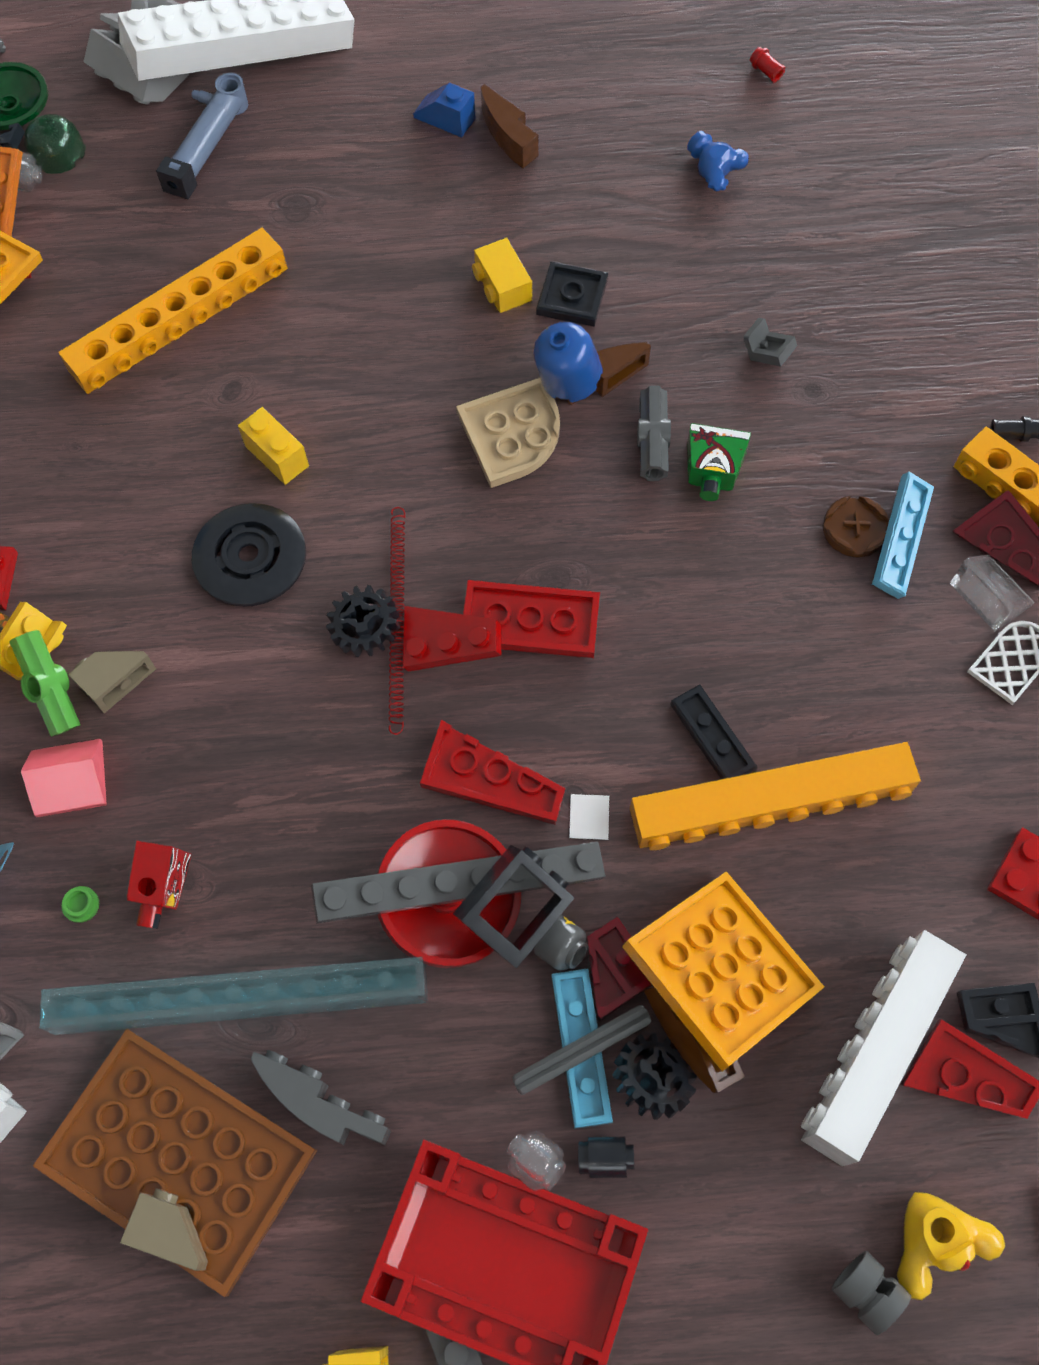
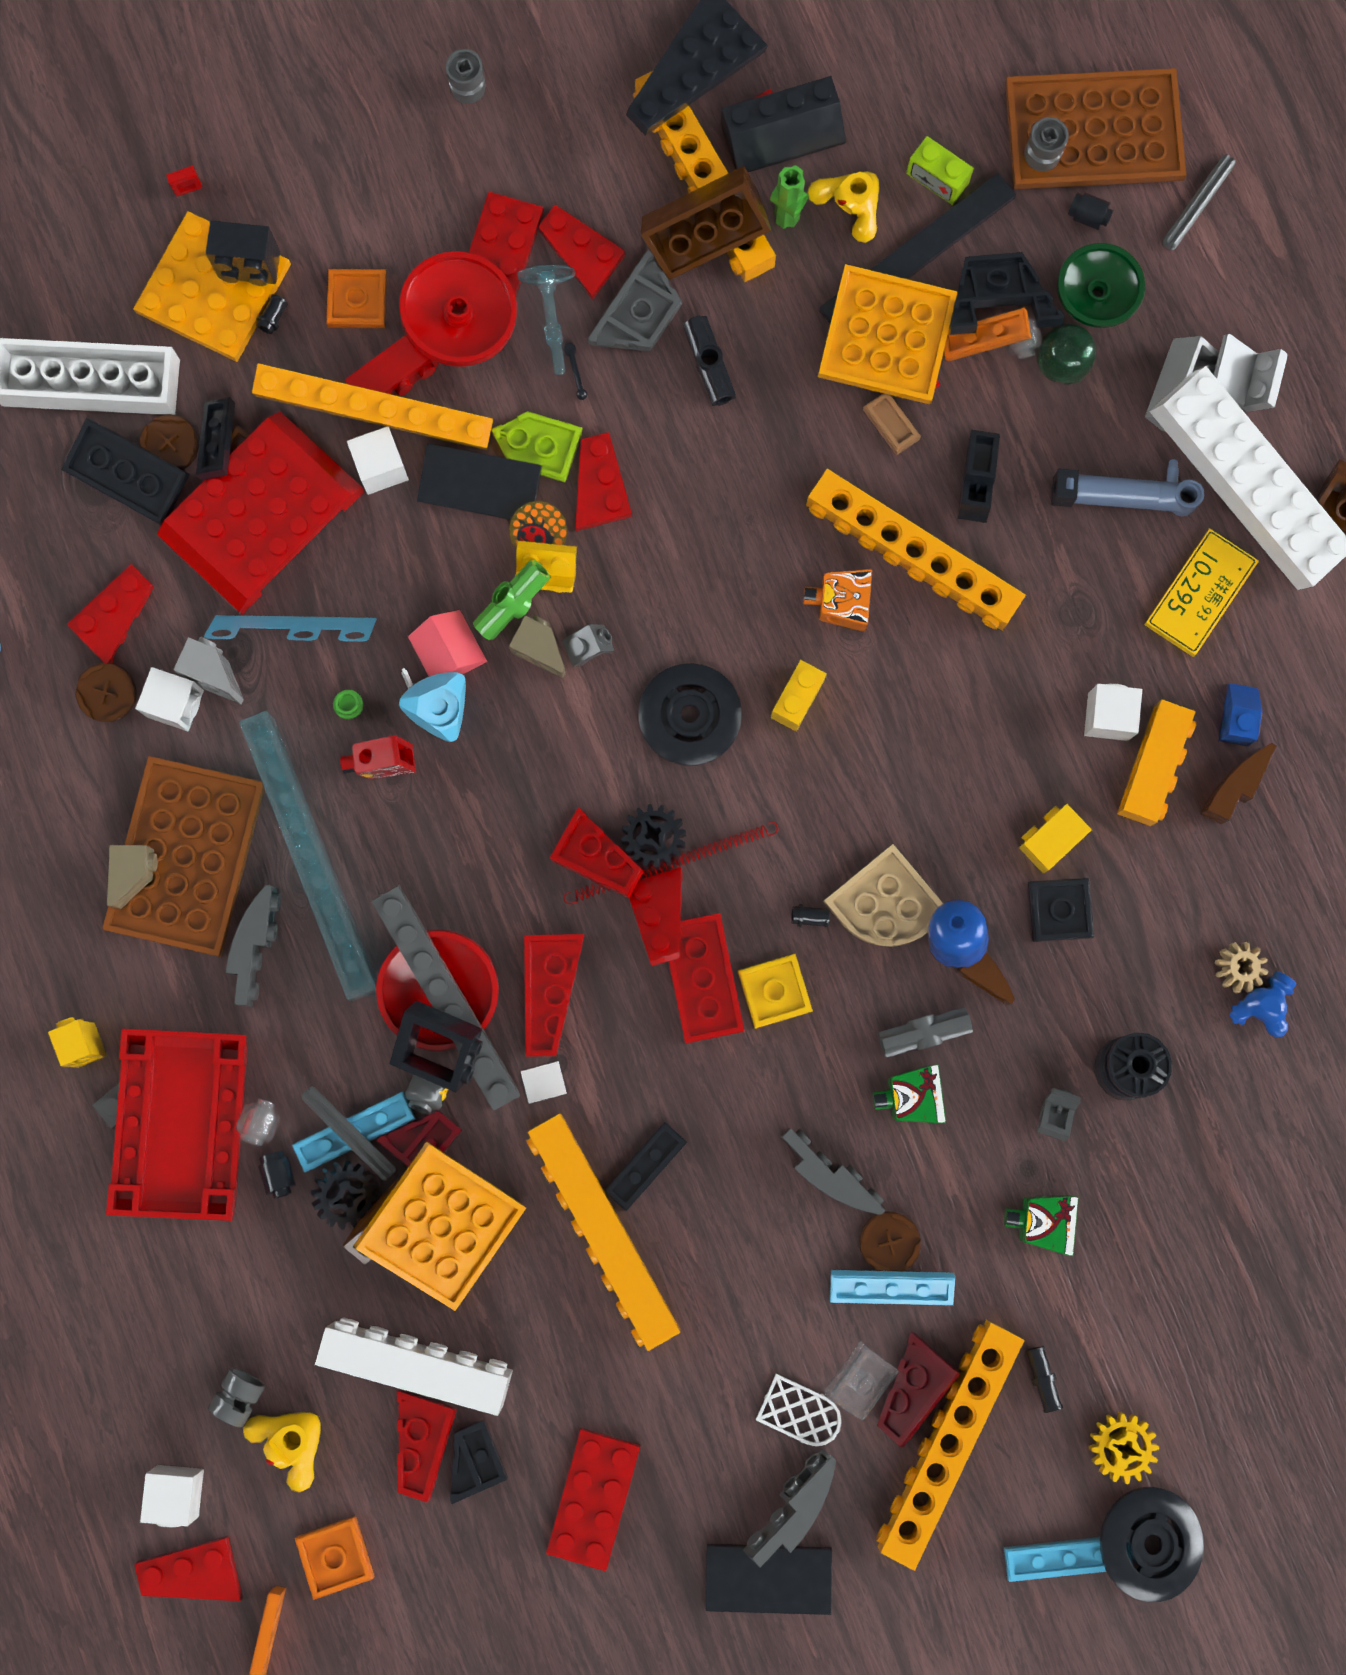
camera: 70 degrees right, 15 degrees up
none -> medium azure hat [399,668,466,742]
none -> red wing [550,807,644,898]
none -> dark grey bracket [562,624,615,667]
none -> yellow tile [737,954,813,1029]
none -> dark grey slope [781,1128,885,1215]
none -> black pin [791,904,830,928]
none -> orange torso [803,570,872,632]
none -> medium nougat tile [863,393,921,456]
none -> black slope [957,429,1000,523]
none -> torso [1004,1195,1079,1256]
none -> white head [1084,684,1142,741]
none -> black wheel [1094,1032,1172,1101]
none -> light orange brick [1117,699,1196,826]
none -> yellow tile [1144,529,1259,657]
none -> tan gear [1215,942,1268,993]

